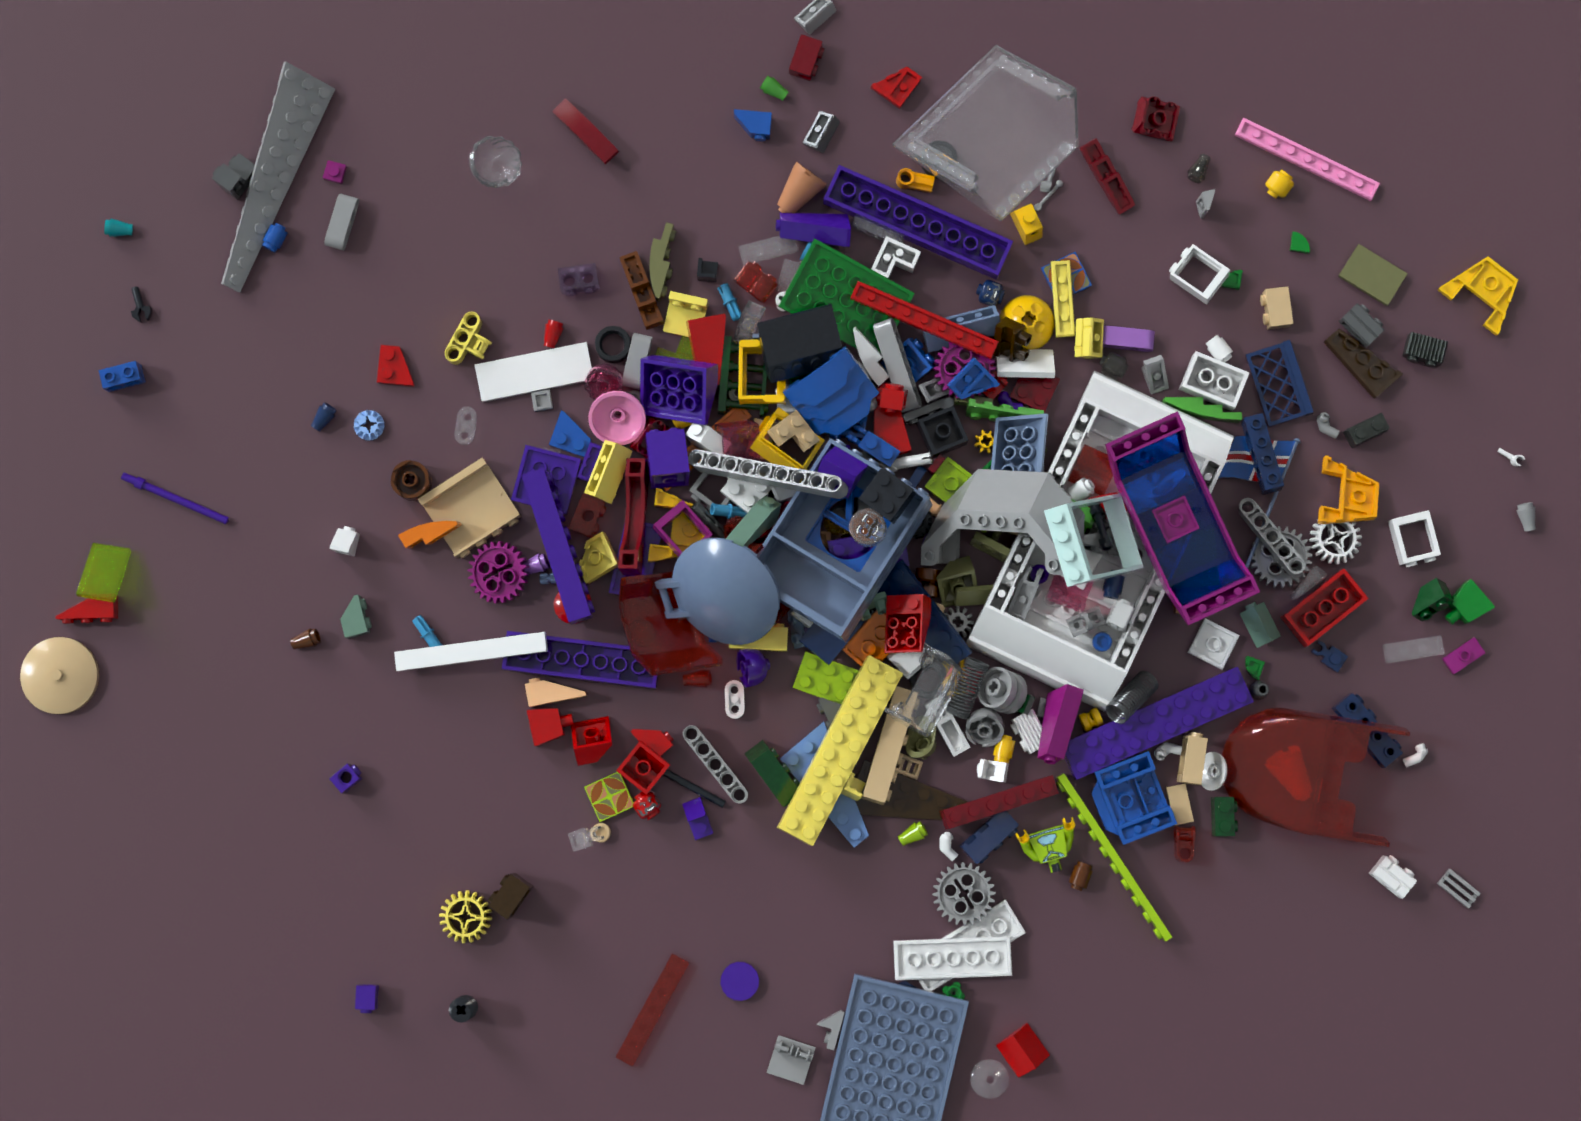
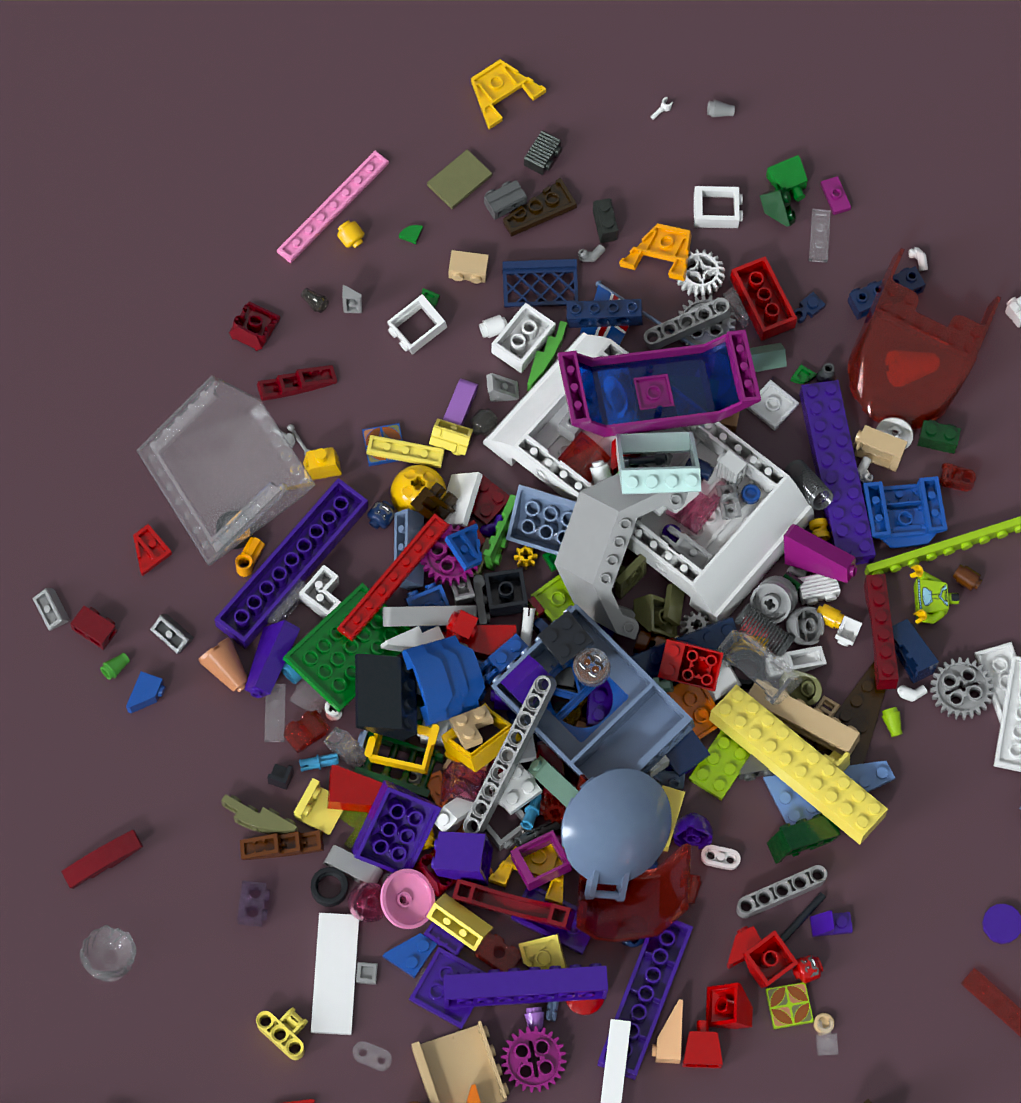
camera: 80 degrees left, 15 degrees down
red cone [544,319,564,348] -> none
tan tile [1166,783,1194,825] -> none

